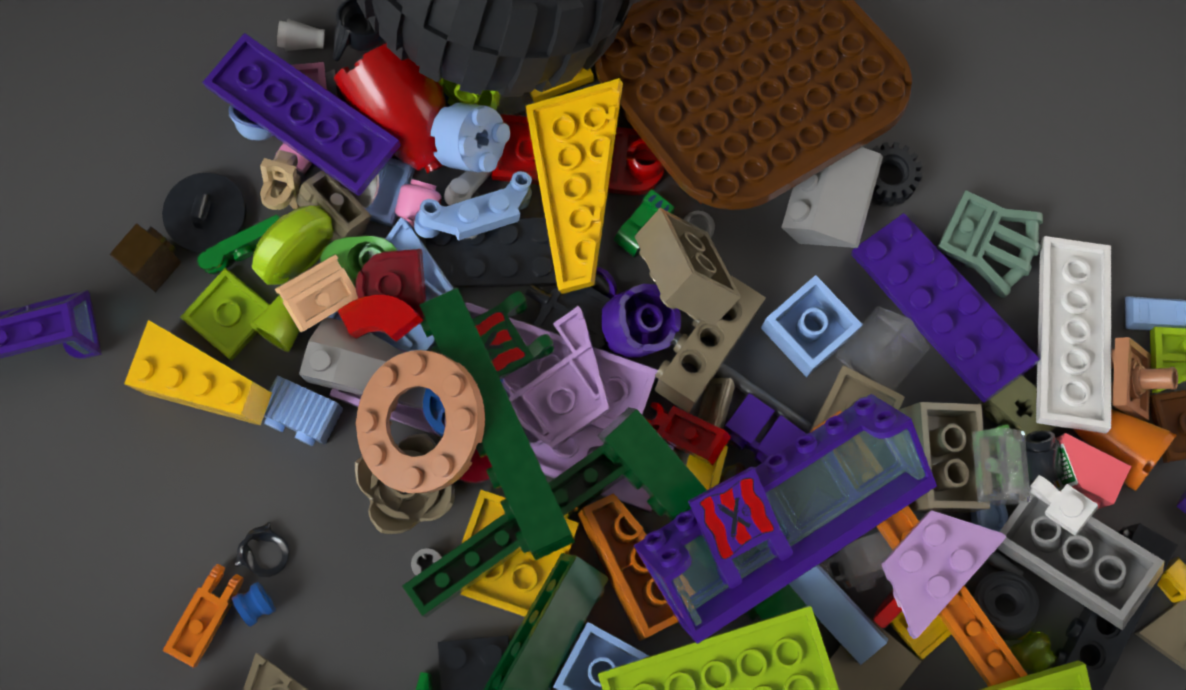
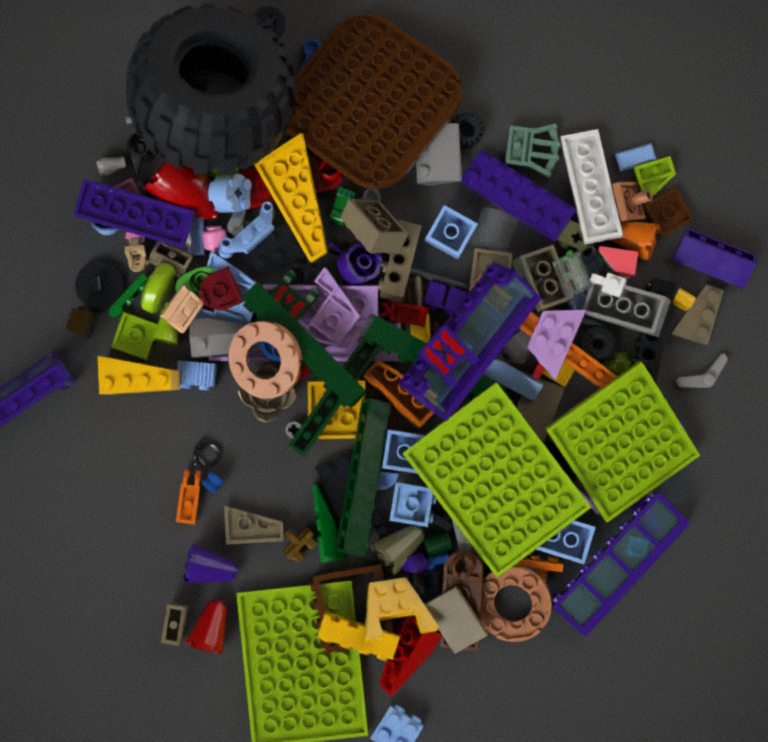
camera: 20 degrees left, 10 degrees up
red tile [337,295,424,342] -> none

